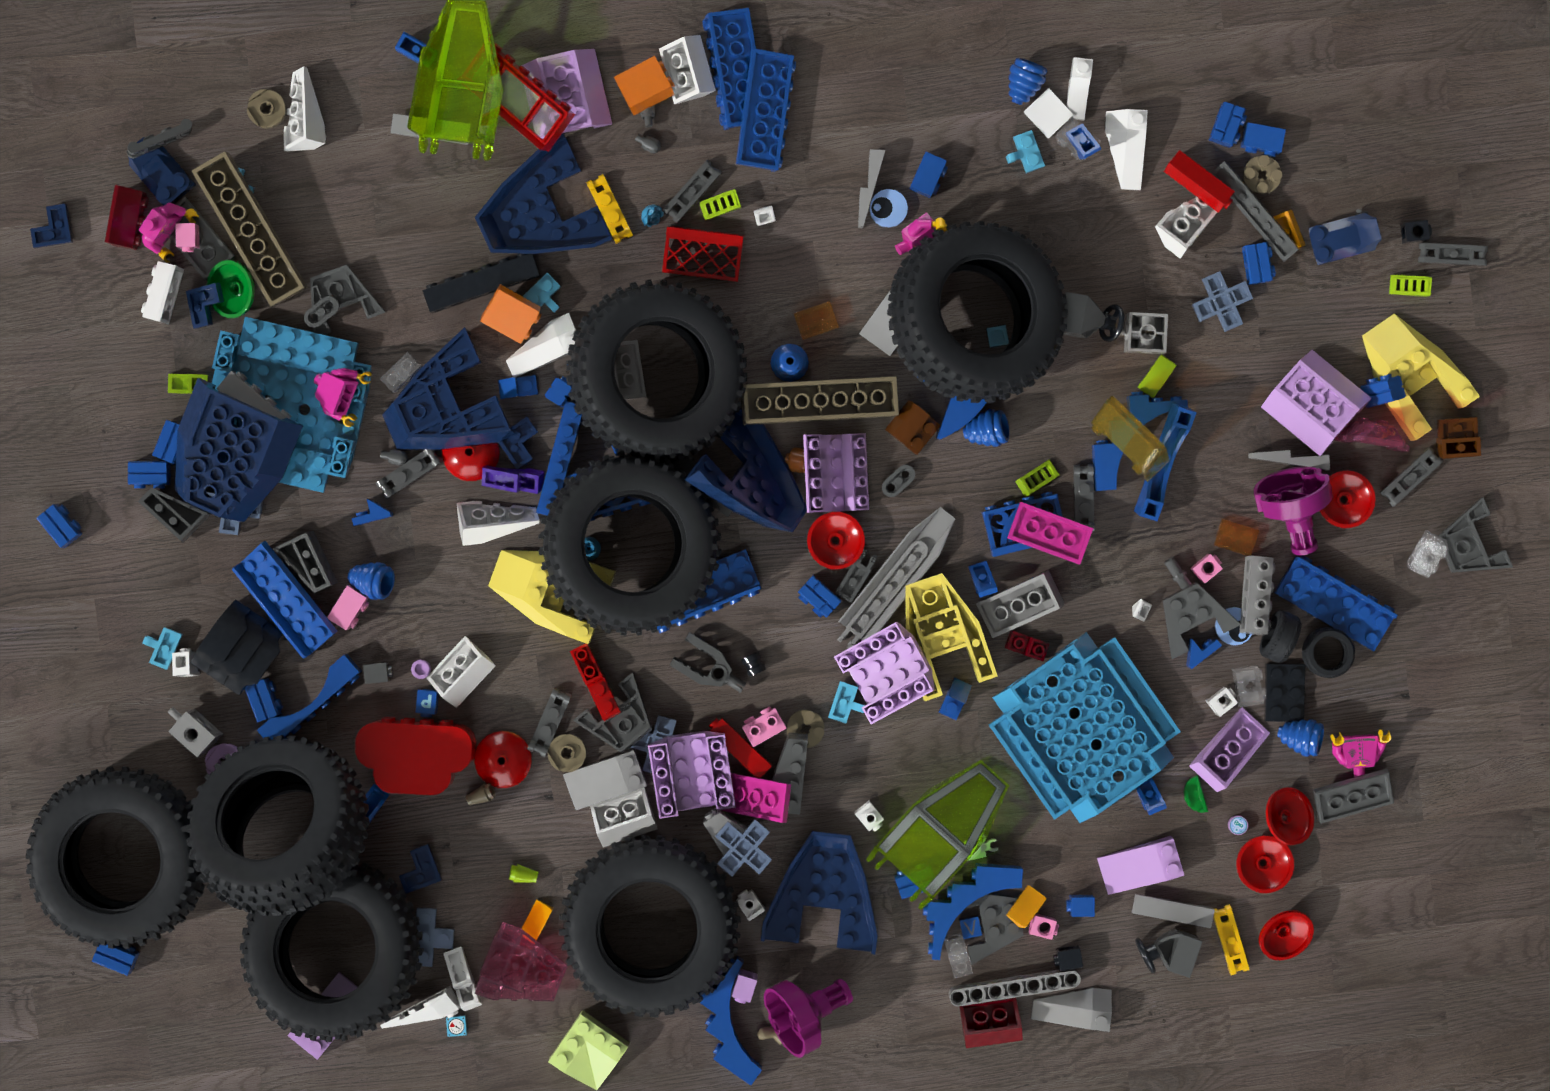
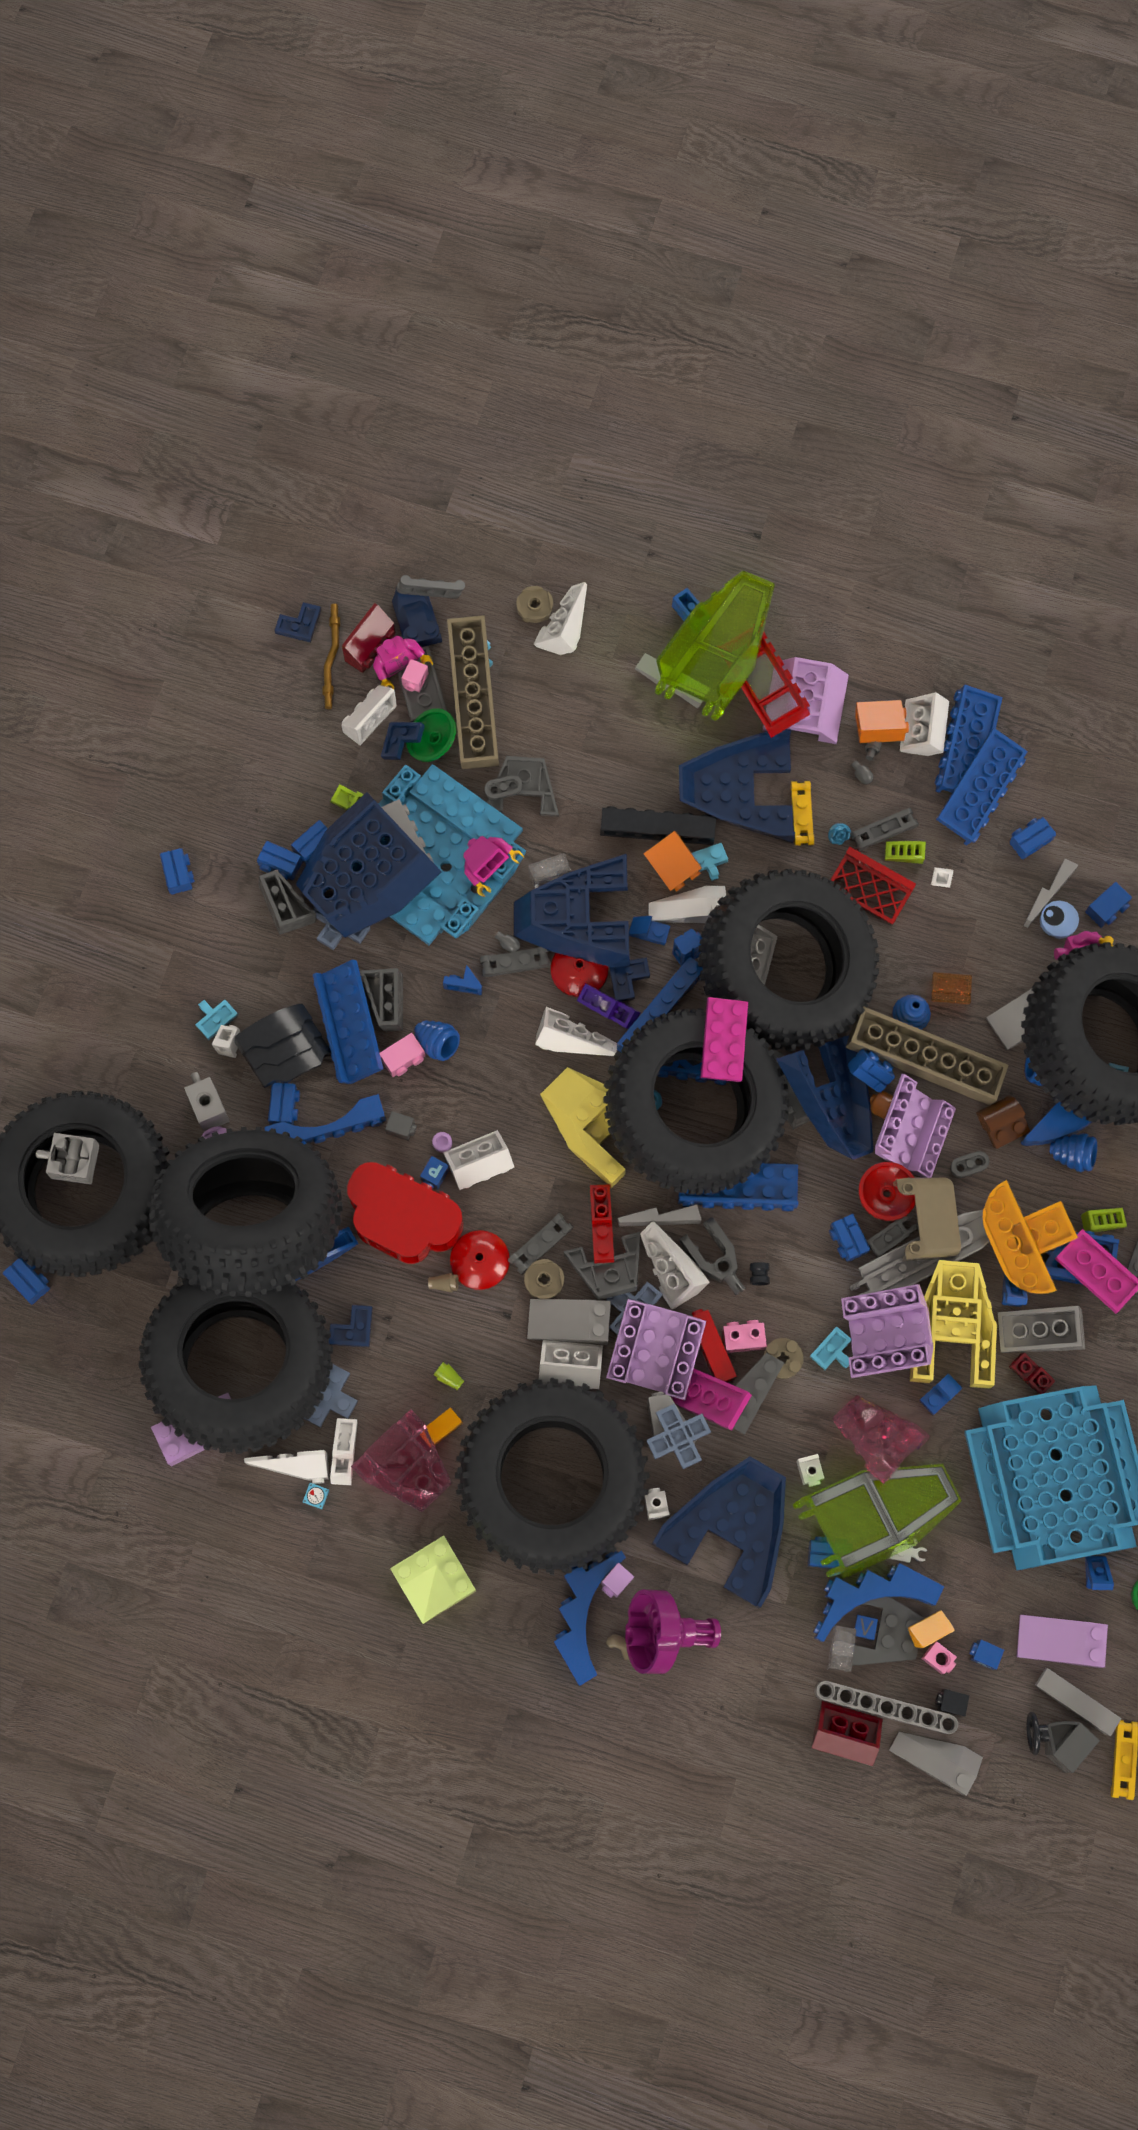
camera: 25 degrees right, 15 degrees down
none -> light grey piece [36,1133,99,1185]
none -> pearl gold bar [322,604,340,709]
none -> light grey slope [618,1205,701,1227]
none -> white wedge [640,1222,710,1309]
none -> dark pink plate [701,997,748,1082]
none -> clear pink wedge [832,1395,931,1484]
none -> blue brick [848,1049,895,1093]
none -> dark tan windscreen [893,1177,961,1262]
none -> light orange plate [983,1180,1078,1294]
none -> blue brick [1010,817,1056,860]

